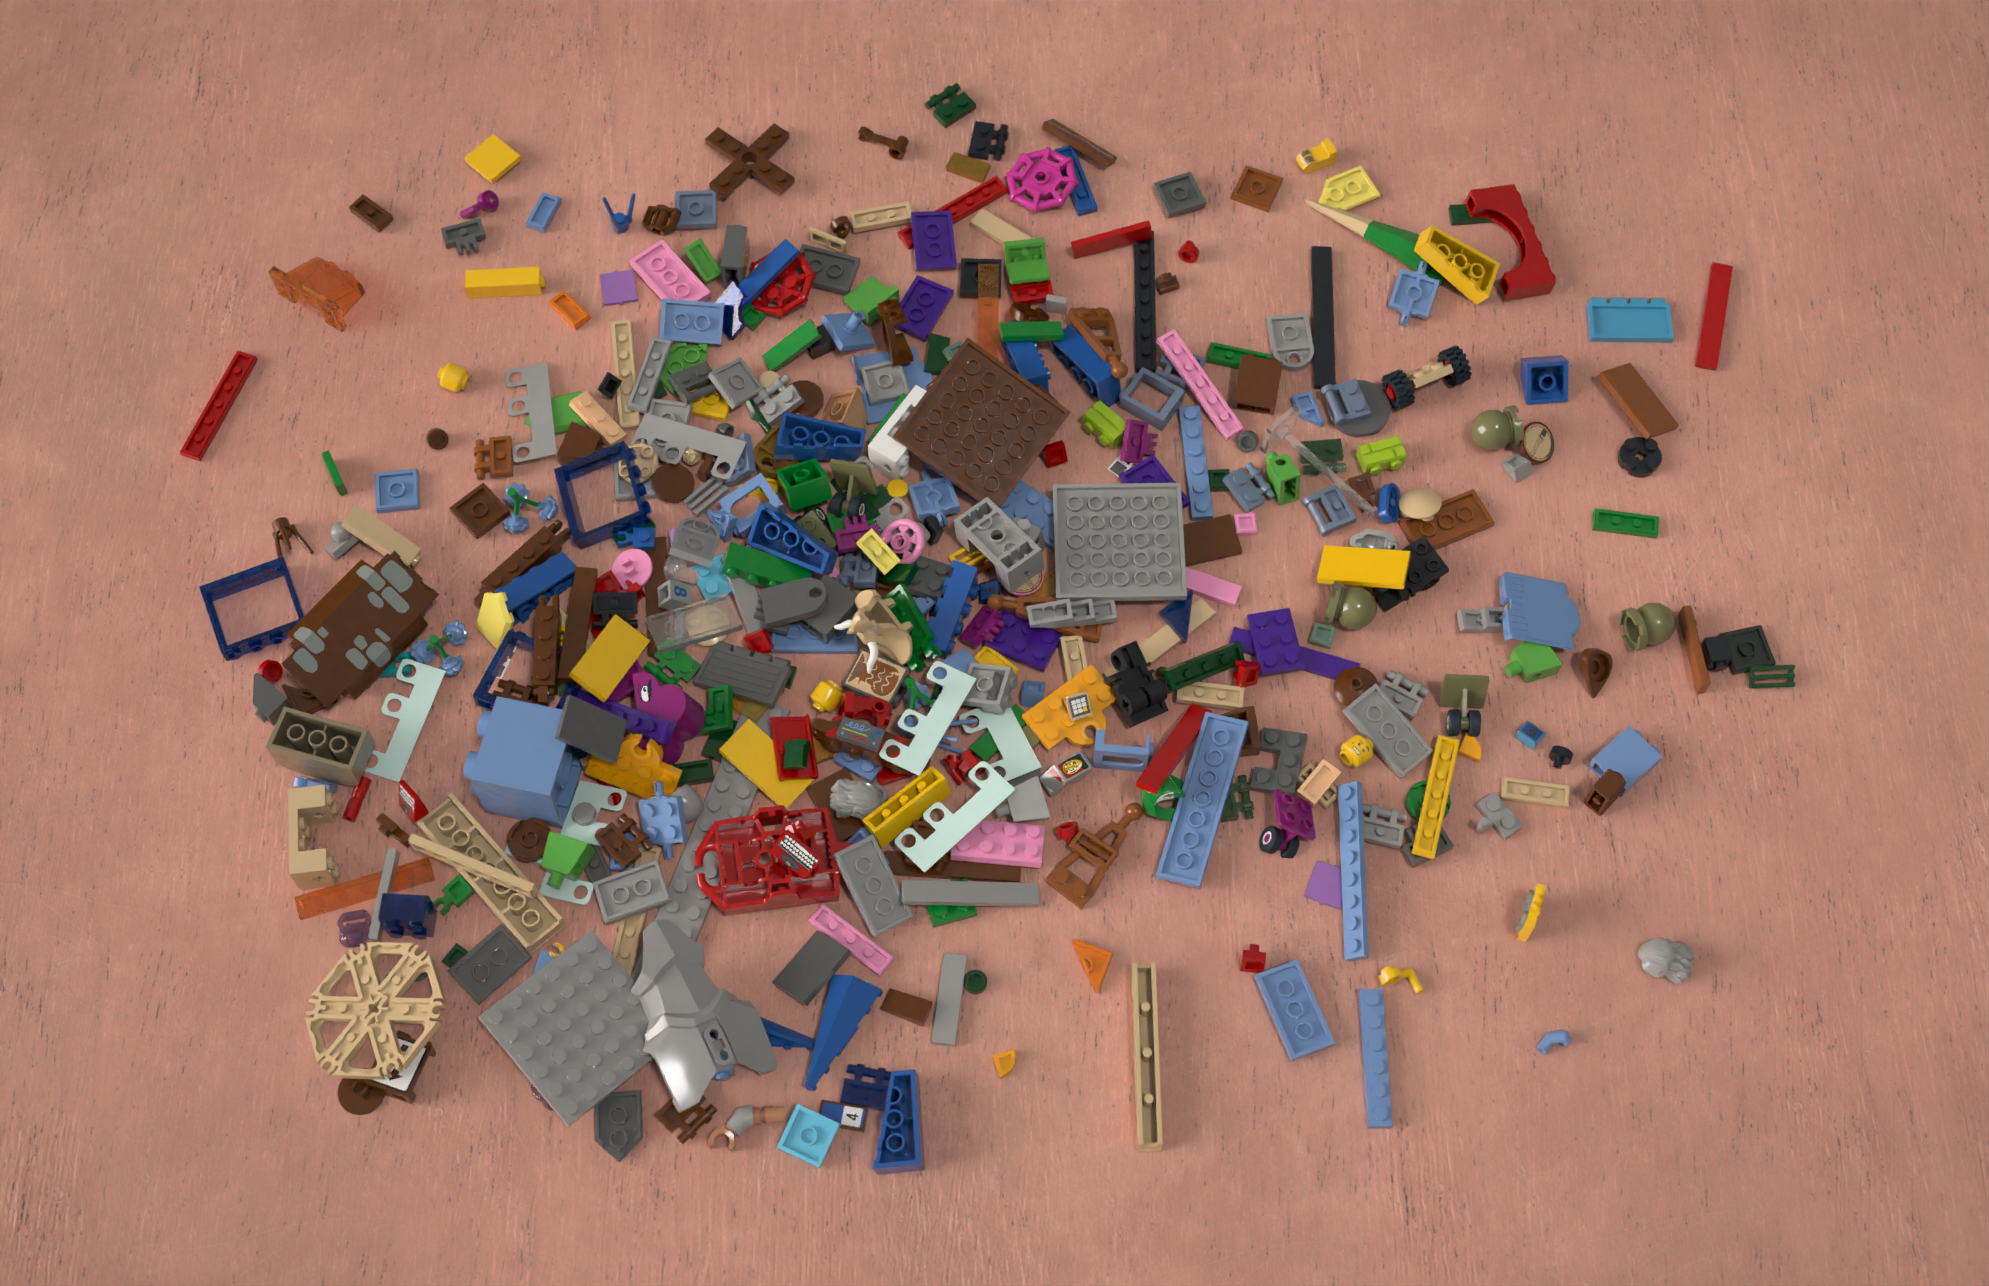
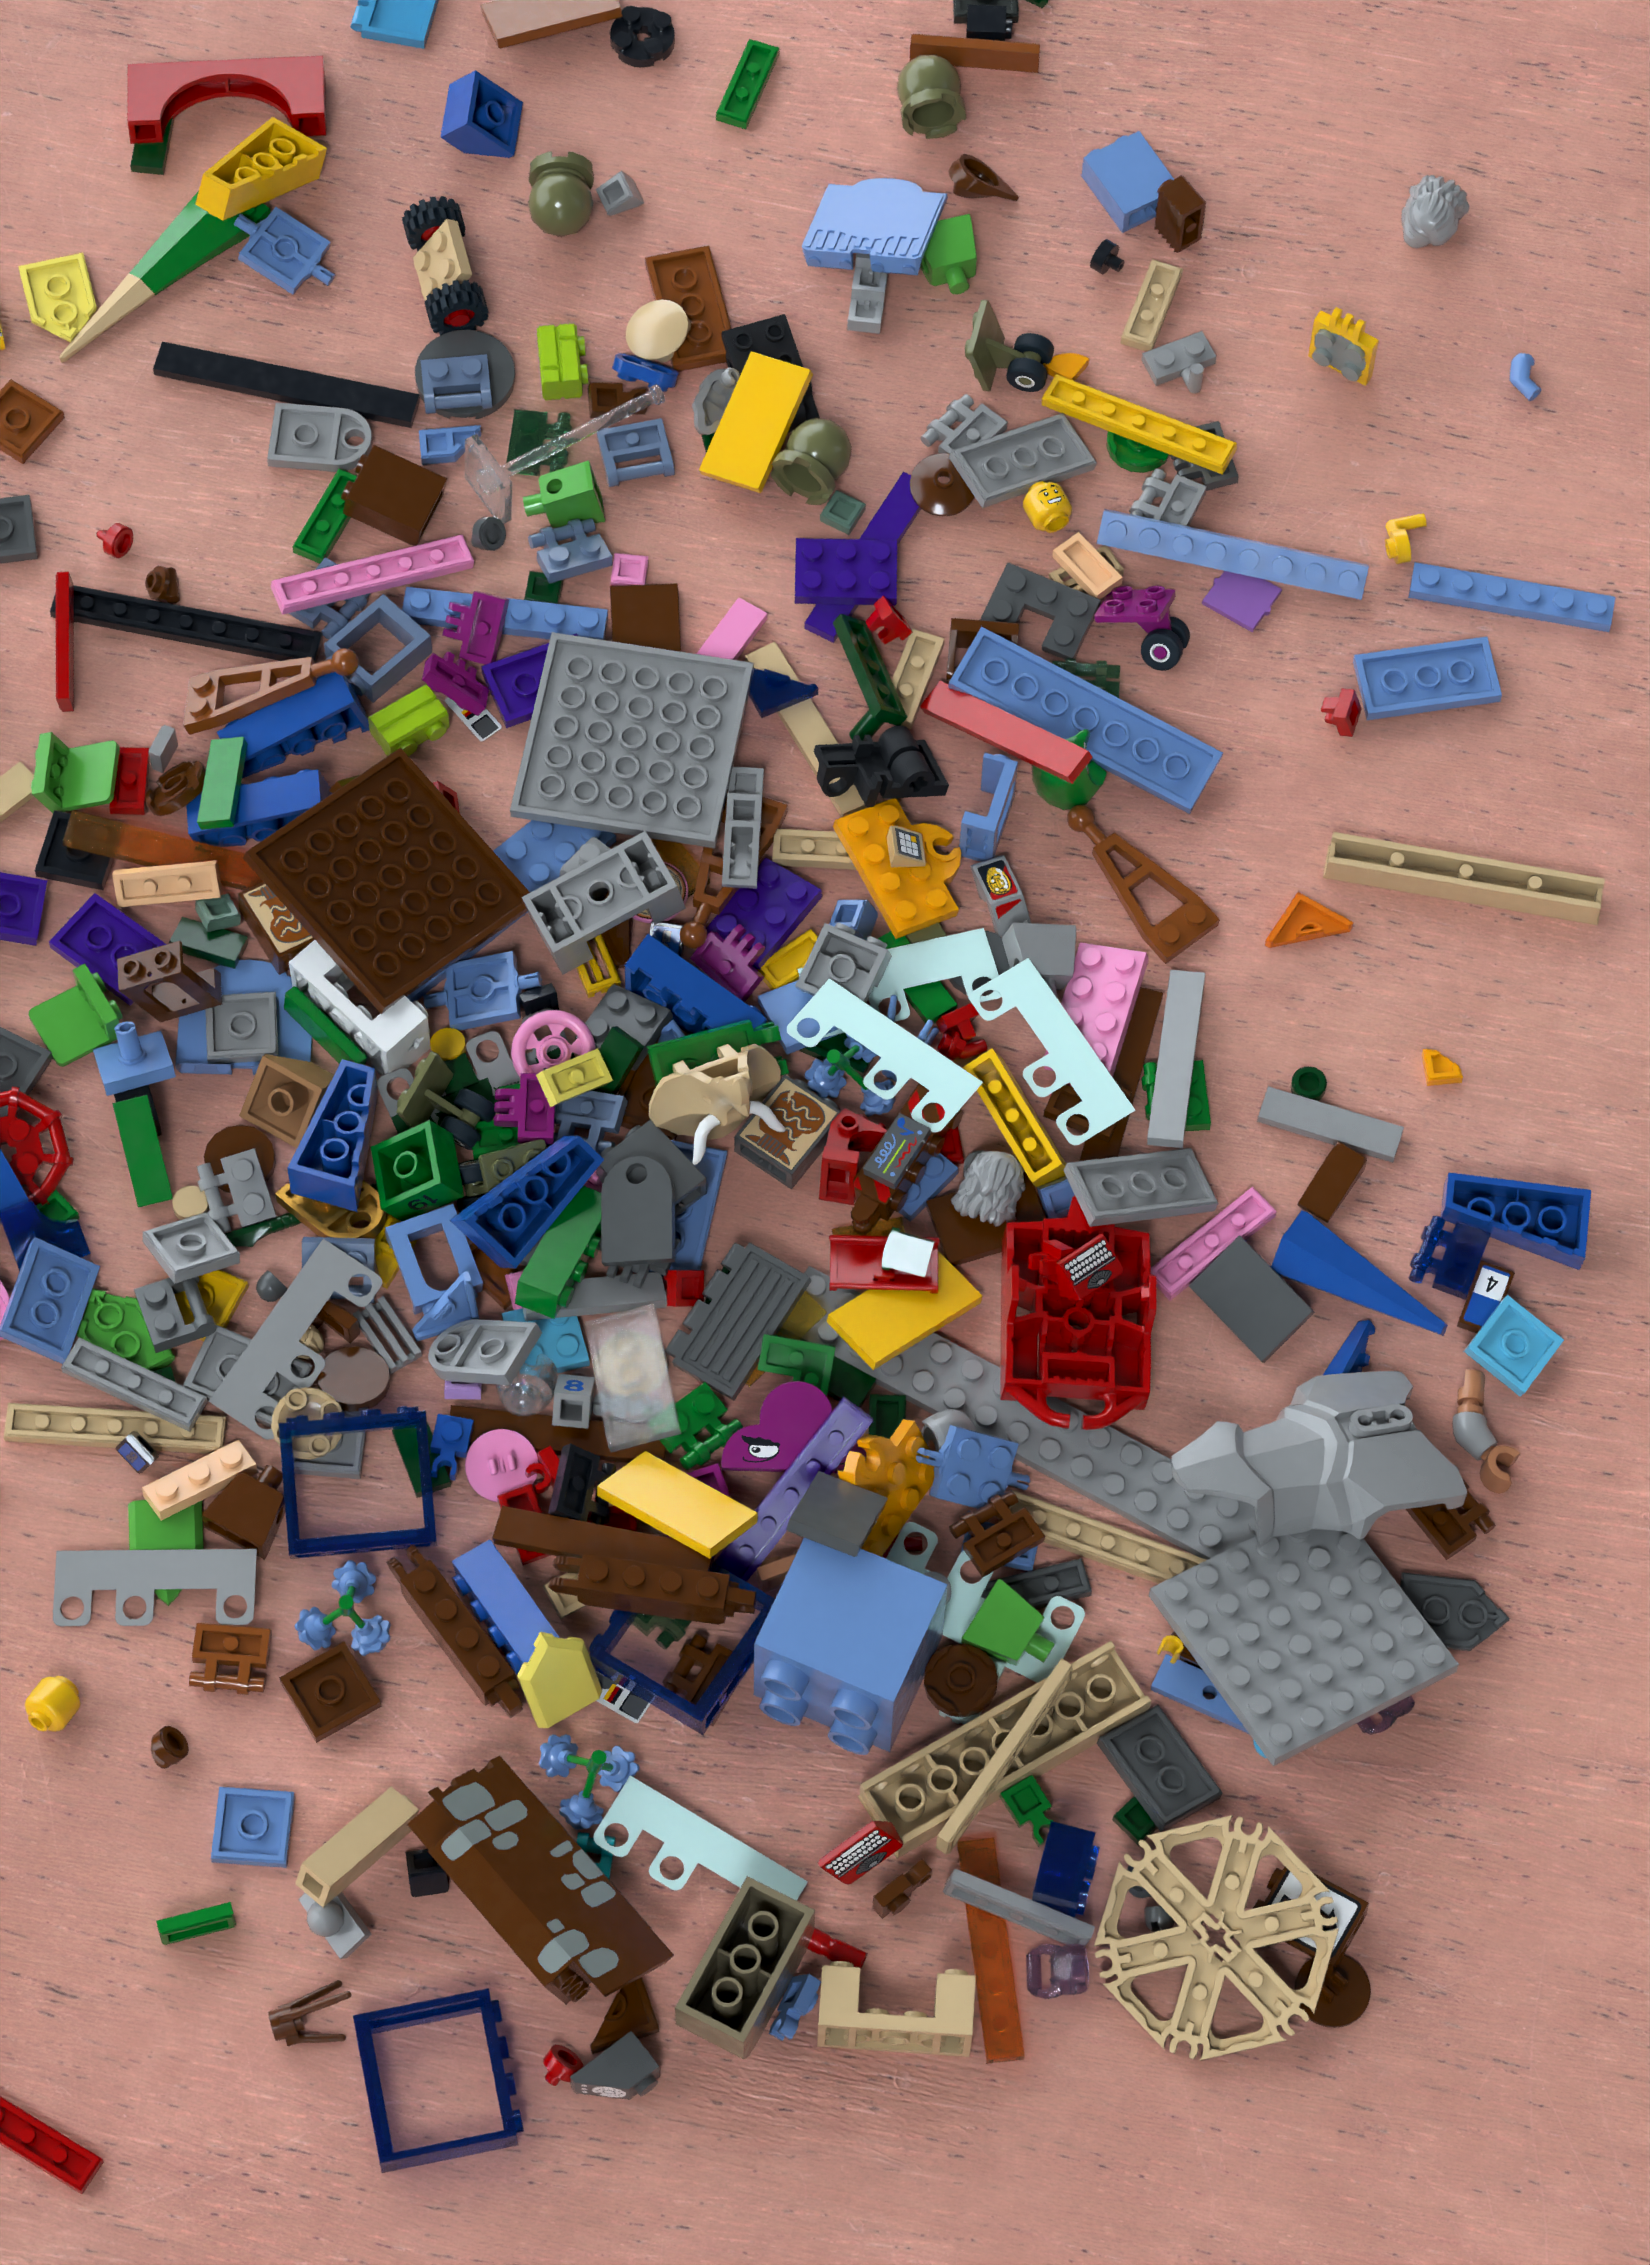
camera: 80 degrees left, 0 degrees up
light grey tile [592,859,672,926] -> none
yellow head [810,679,843,713] -> none
red tile [1056,821,1080,844] -> none
dark orange tile [1069,828,1119,872] -> none
slope [1515,721,1546,750] -> none
piece [1520,422,1554,464] -> none
none -> light nougat plate [112,860,223,907]
none -> magenta hinge [442,591,510,665]

